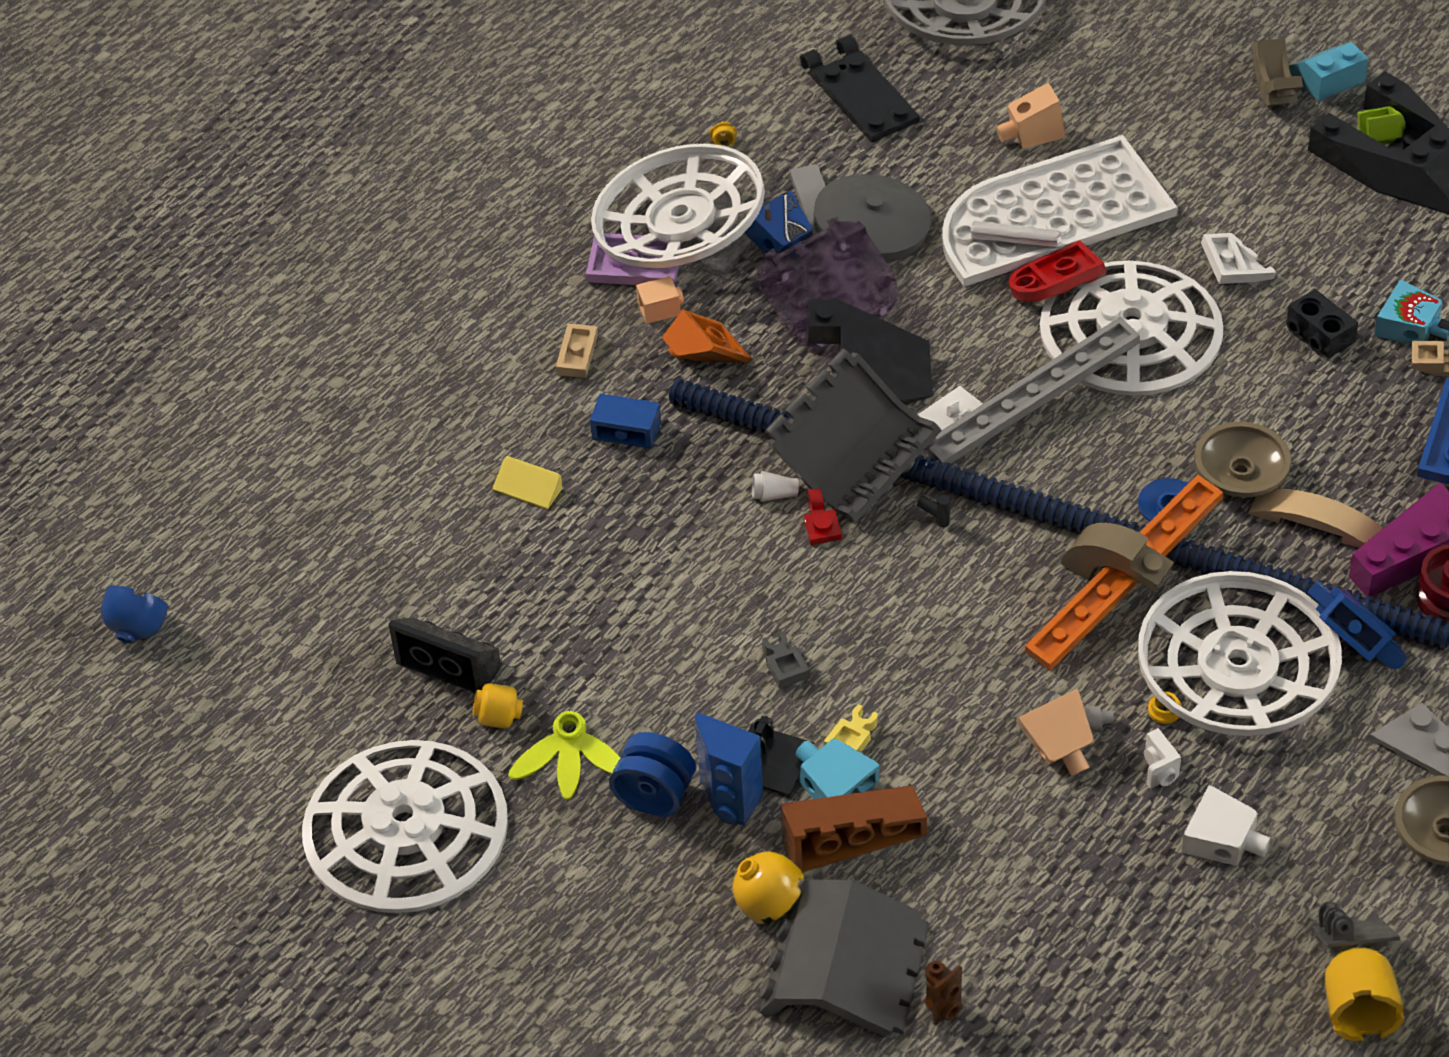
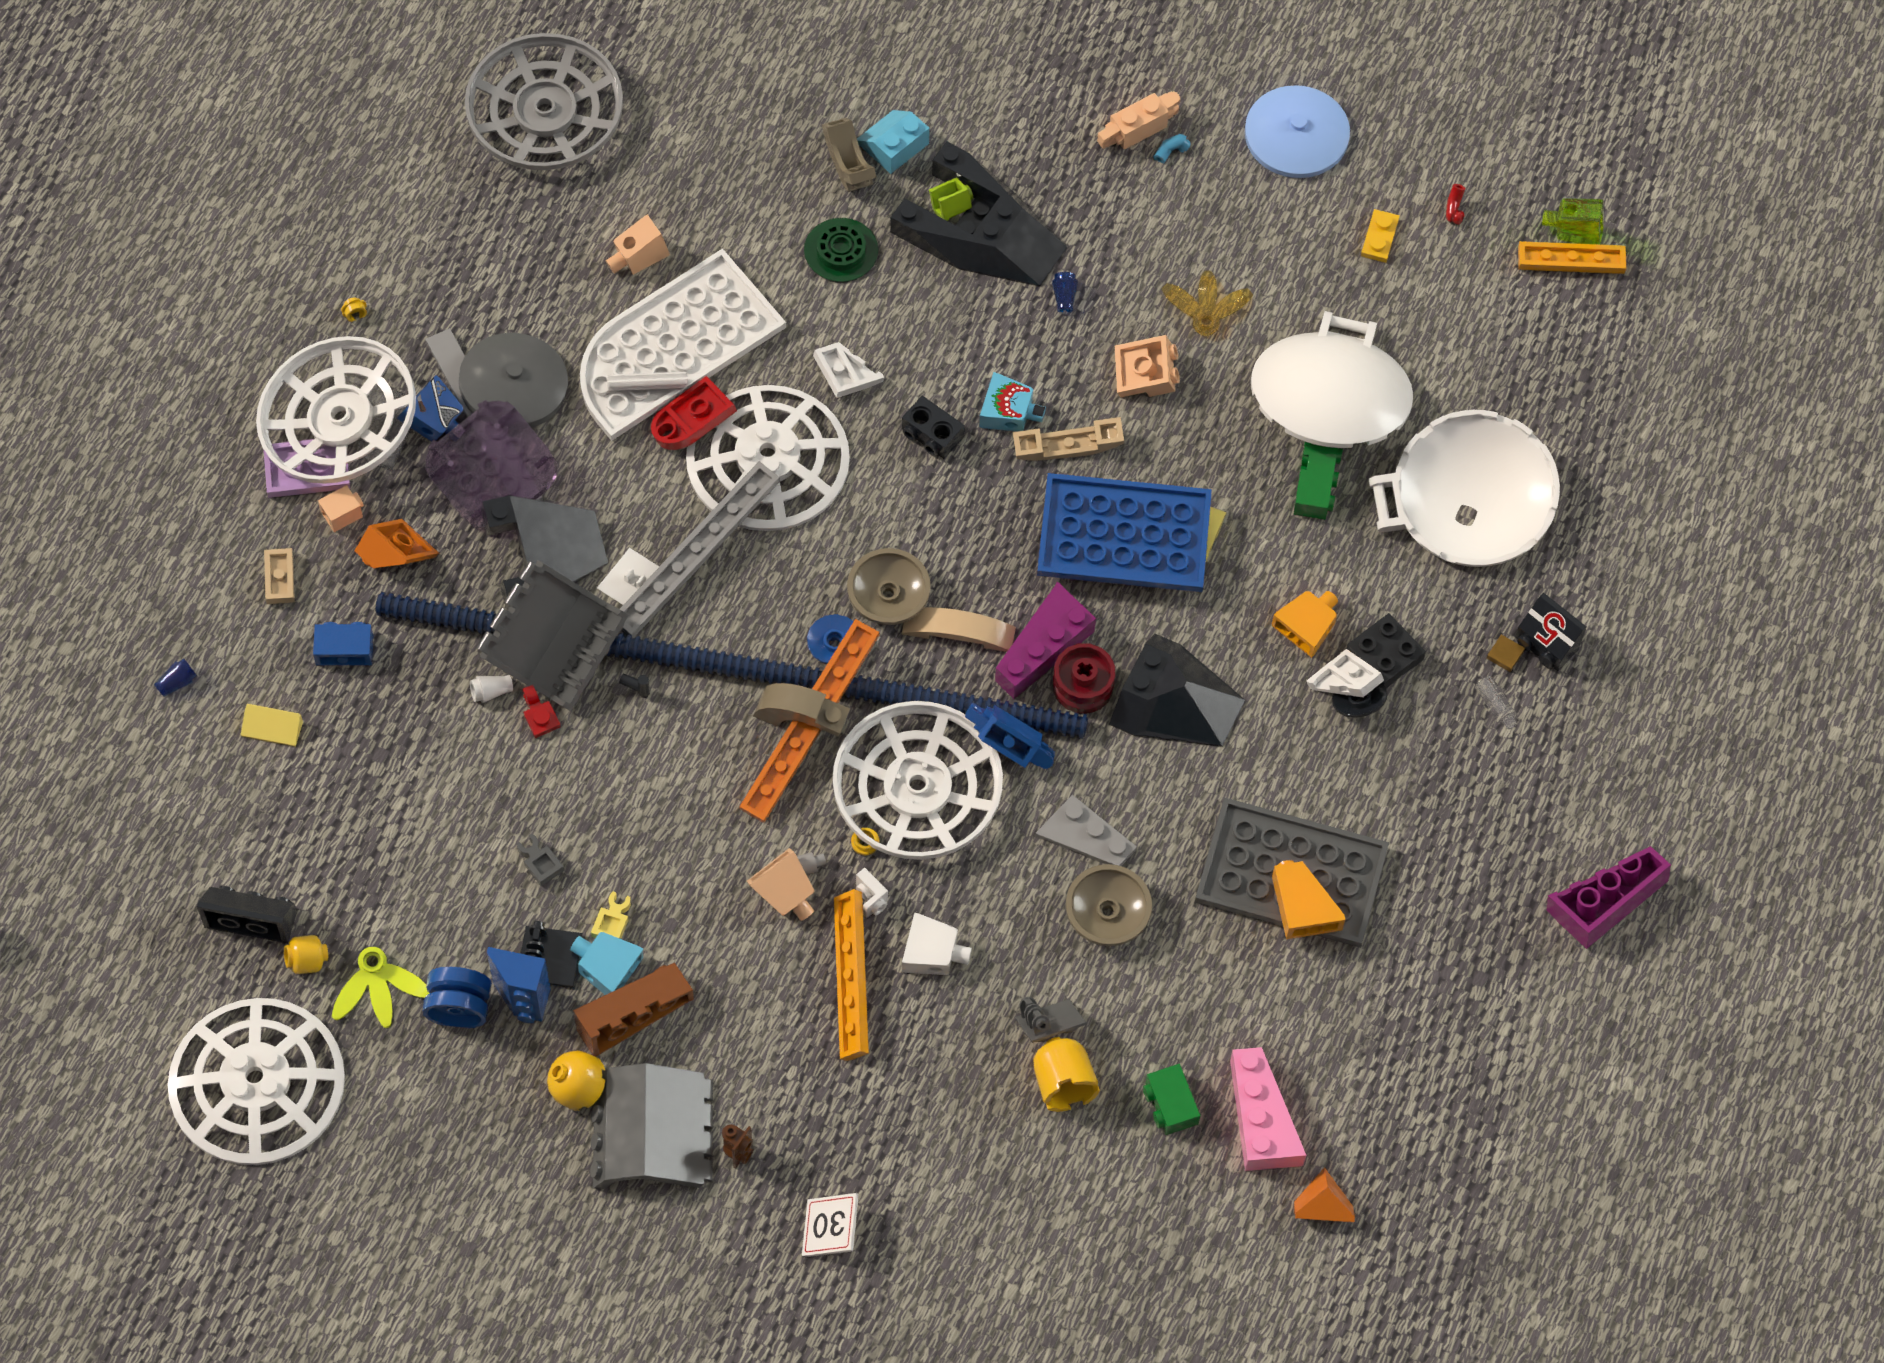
camera: 20 degrees left, 15 degrees up
black hinge [800,34,920,143] -> none
none -> clear blue cone [154,658,197,697]
none -> dark green wheel [804,218,878,282]
none -> light orange plate [834,889,869,1061]

